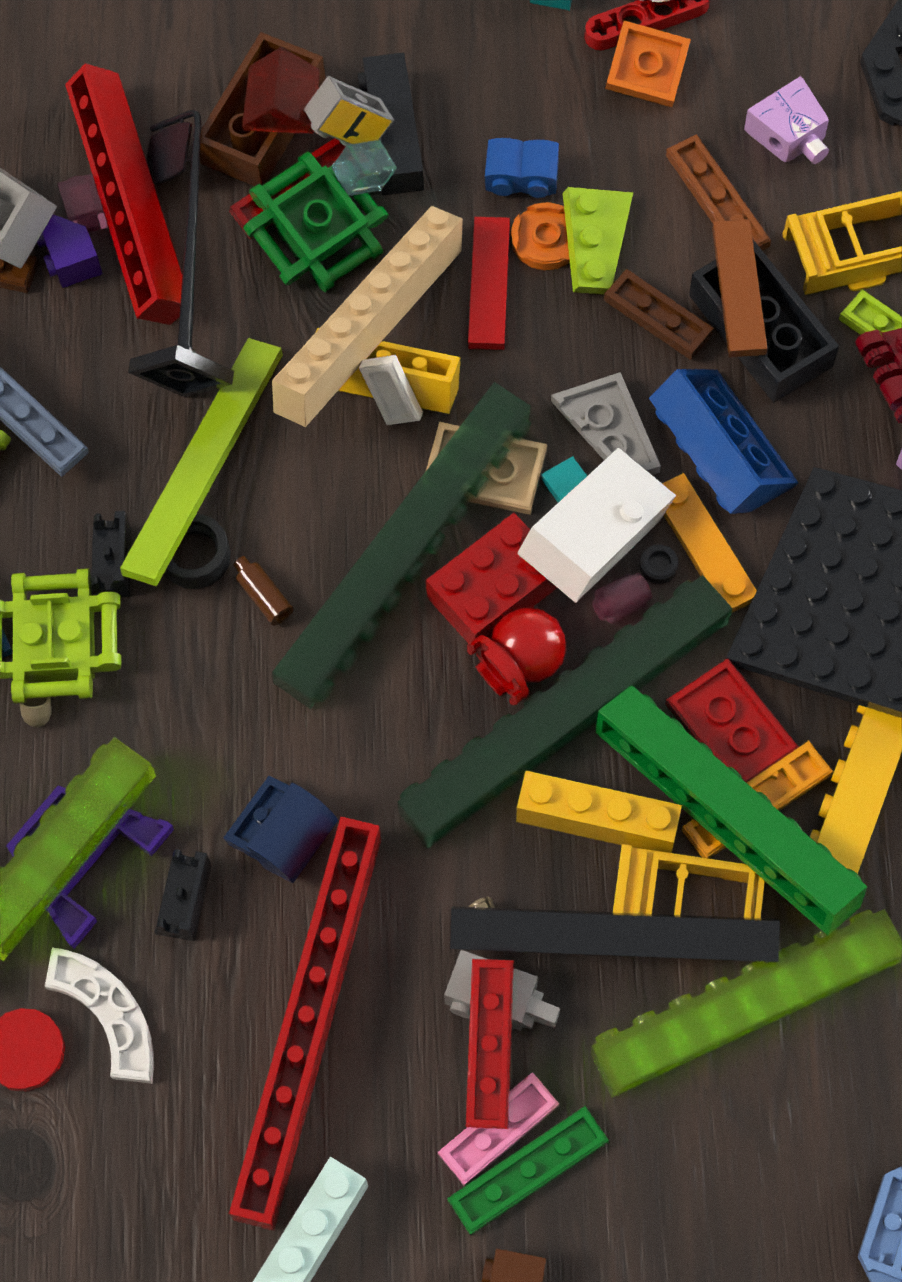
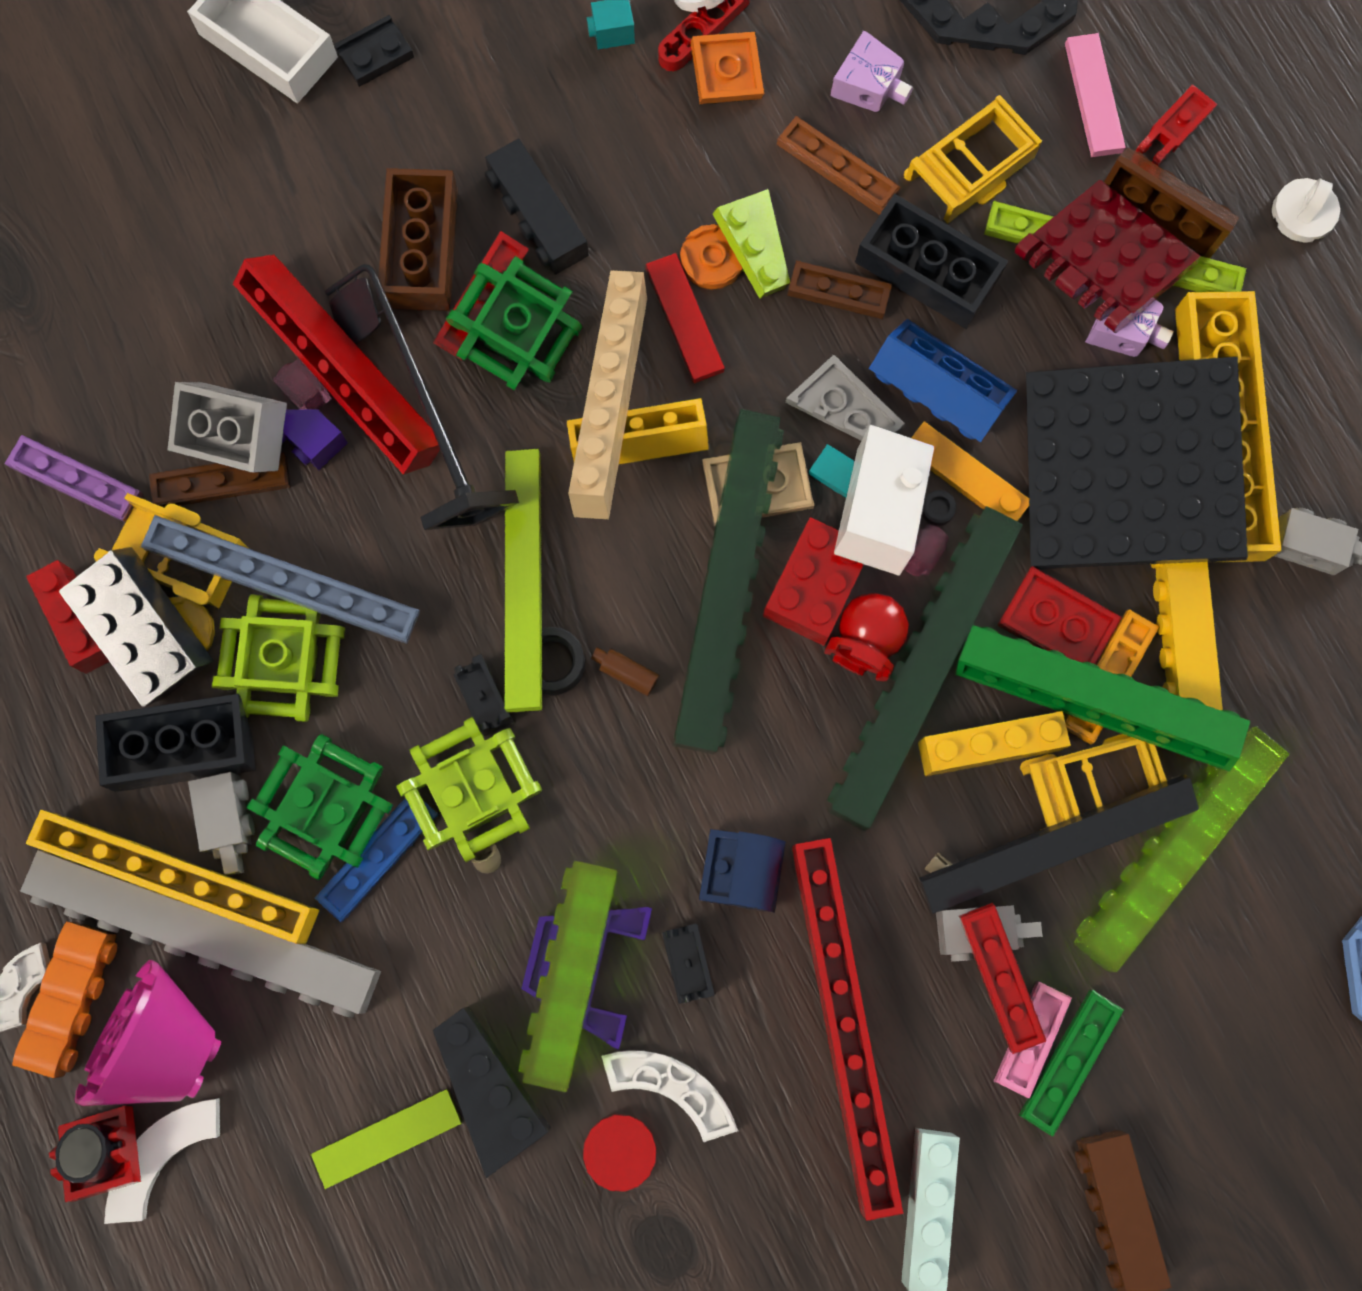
camera: 30 degrees left, 10 degrees up
clear red slope [242,47,320,134] -> none
brick [304,76,394,153] -> none
clear light blue brick [331,140,397,196] -> none
white tile [359,355,423,425] -> none
blue brick [485,138,559,198] -> none
dark orange tile [712,219,767,357] -> none

